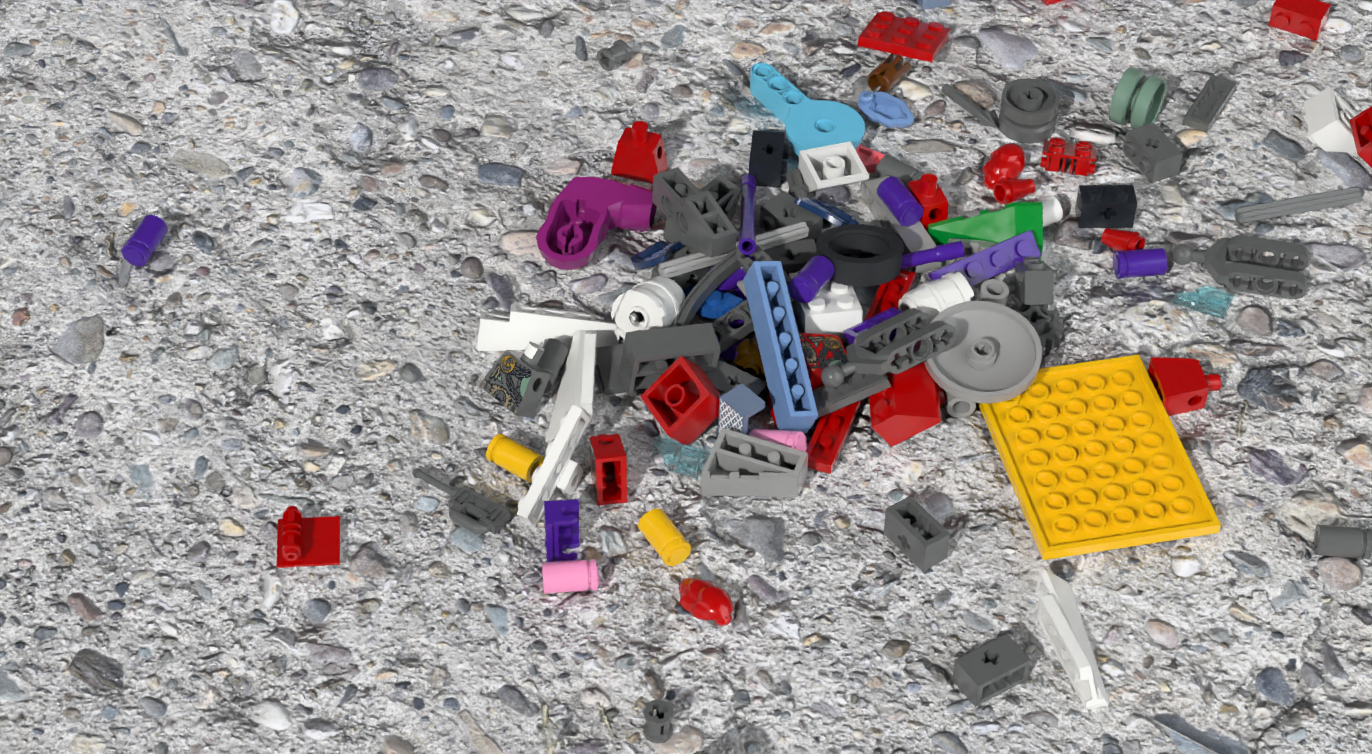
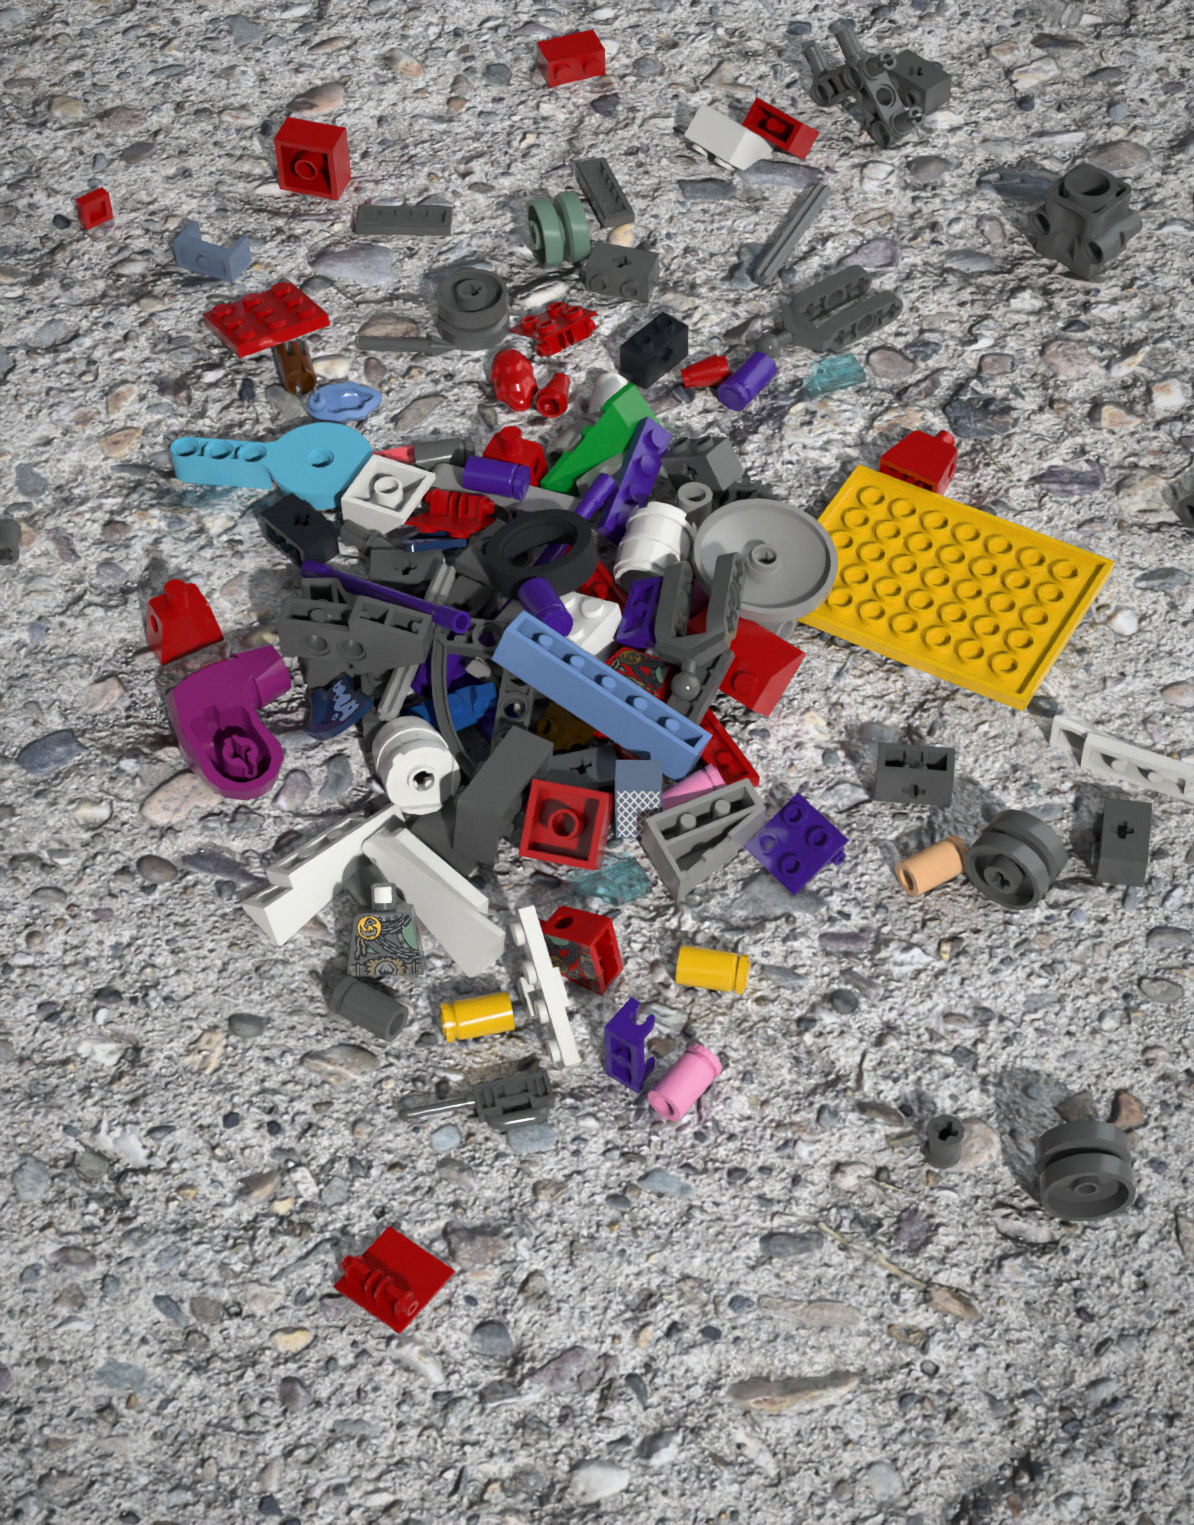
camera: 45 degrees left, 5 degrees up
red arm [679,578,734,626] -> none
none -> dark grey piece [329,976,409,1042]
none -> dark grey plate [355,205,453,236]
none -> red hinge [404,488,498,538]
none -> dark purple hinge [744,792,849,896]
none -> light nougat piece [895,835,969,897]
none -> dark grey wheel [964,809,1067,911]

